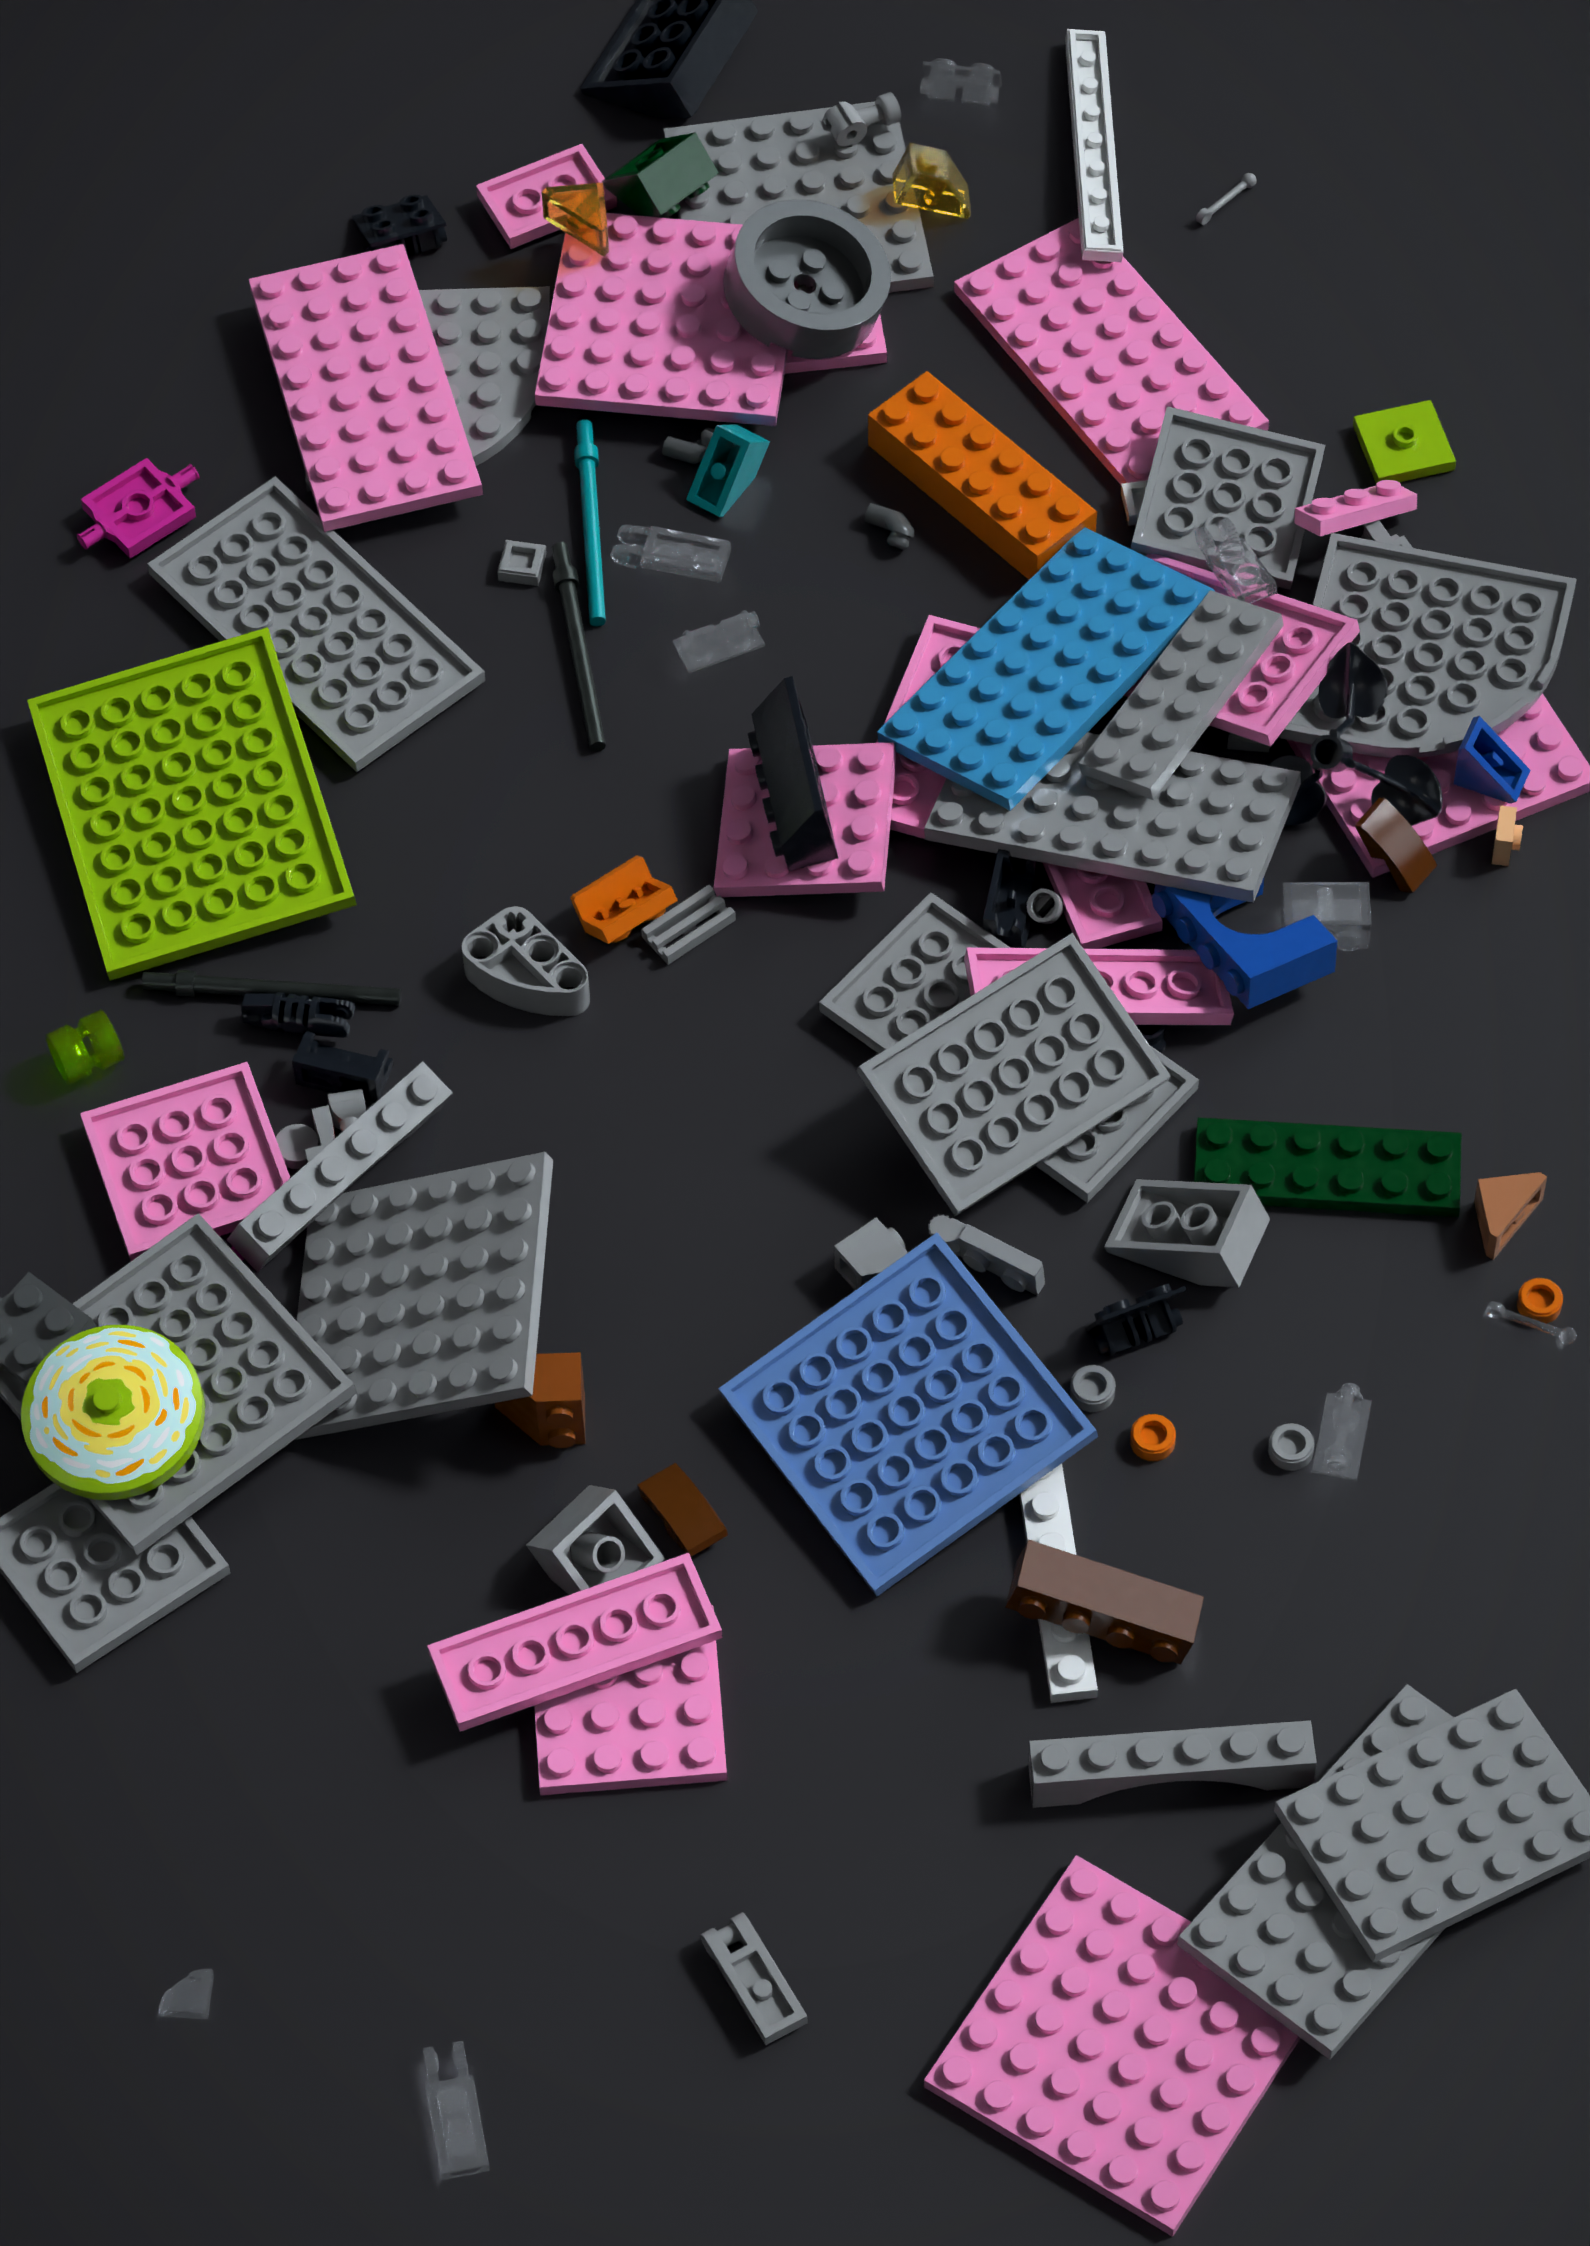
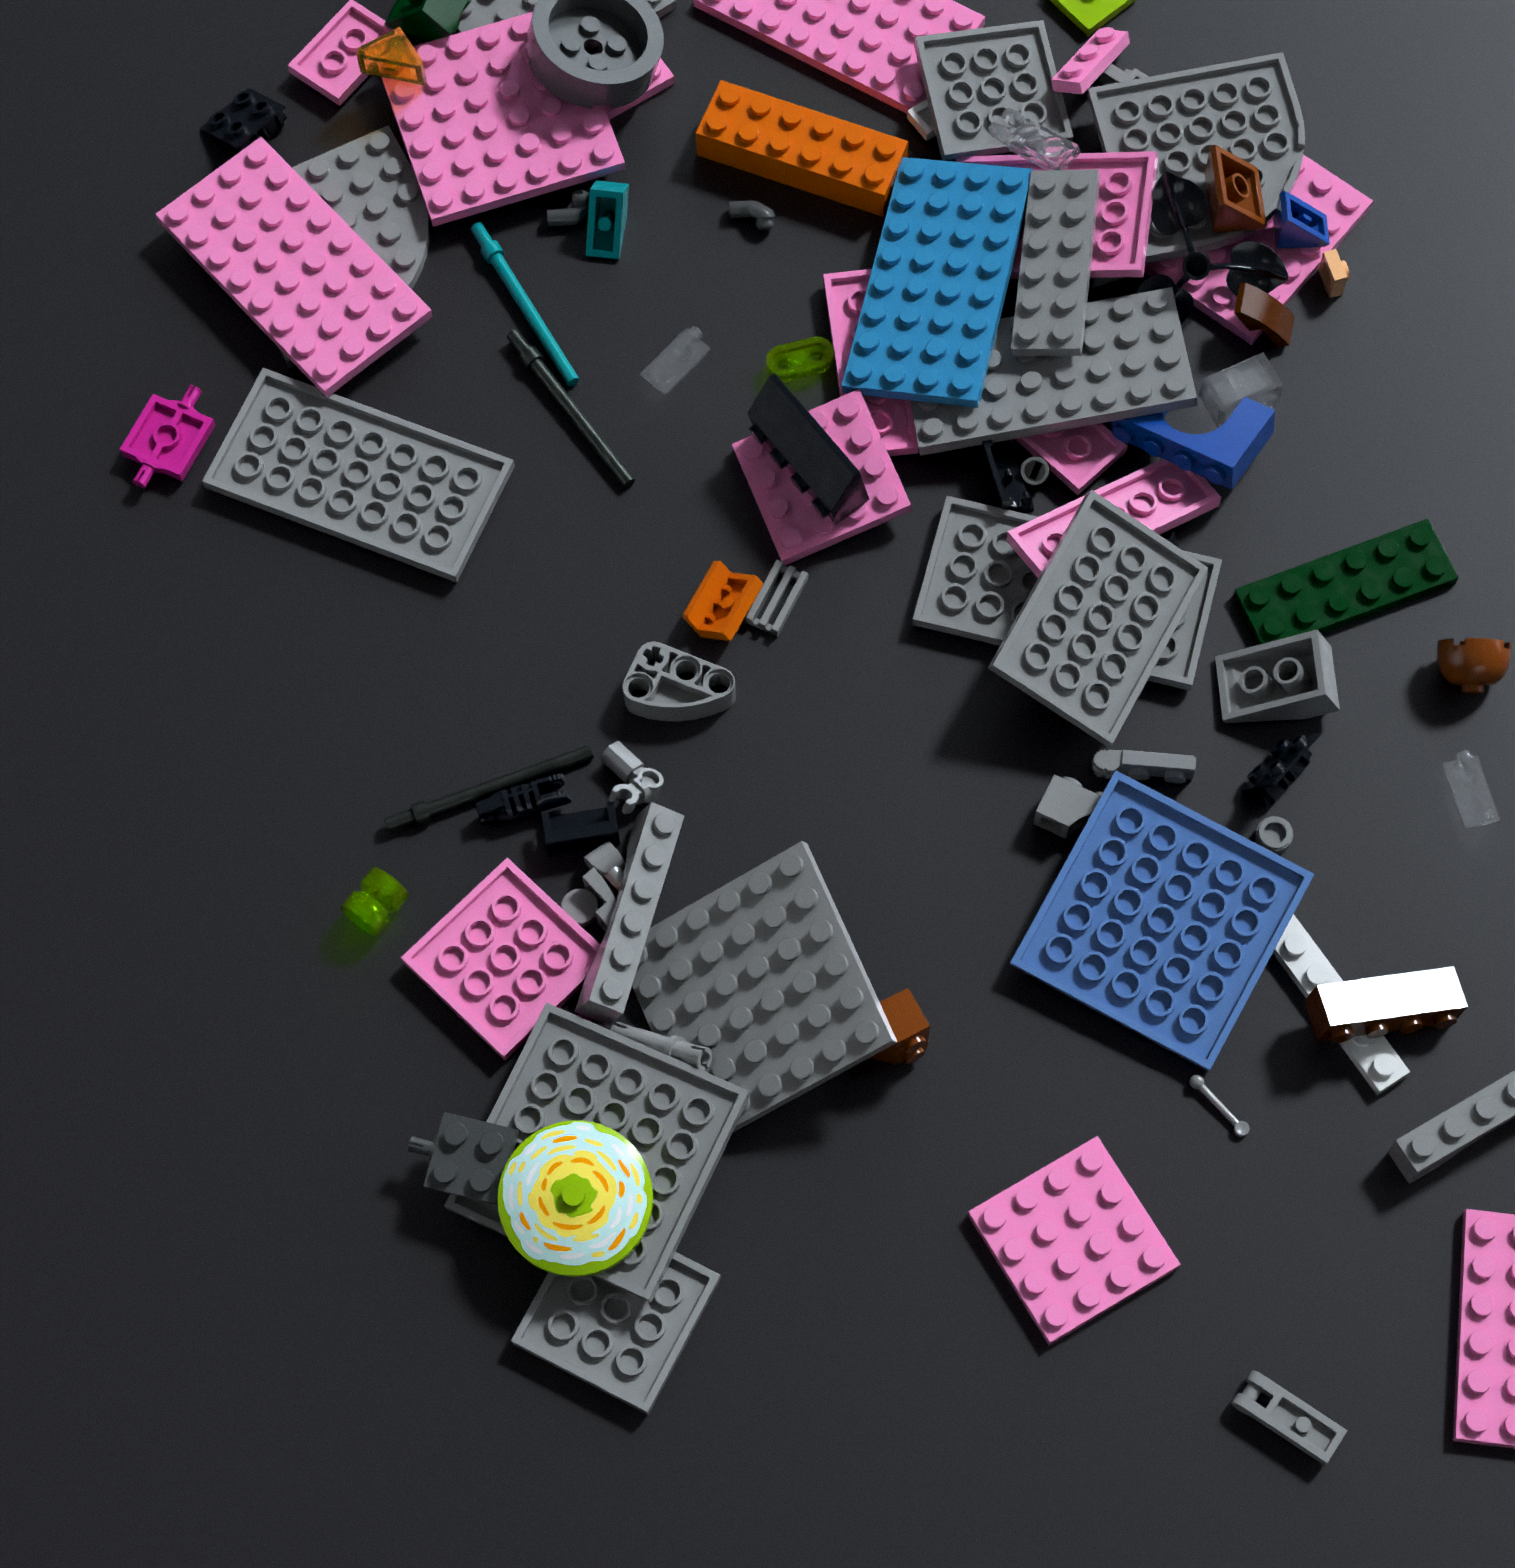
camera: 25 degrees left, 10 degrees up
lime plate [27,627,357,981] -> none
bright pink plate [427,1553,722,1732] -> none
light grey tile [497,540,546,586] -> none
light grey slope [526,1485,665,1595] -> none
clear hinge [610,524,731,583] -> none
reddish brown slope [637,1463,728,1557] -> none
orange tile [1130,1414,1176,1461] -> none
light grey tile [1268,1423,1315,1471] -> none
nougat slope [1474,1172,1547,1260] -> none
none -> light grey bar [601,741,664,814]
none -> light grey pin [610,1022,712,1071]
none -> clear neon green plate [766,336,834,382]
none -> light grey hinge [1189,1075,1250,1137]
none -> dark orange slope [1204,145,1267,233]
none -> dark orange cylinder [1437,638,1511,694]

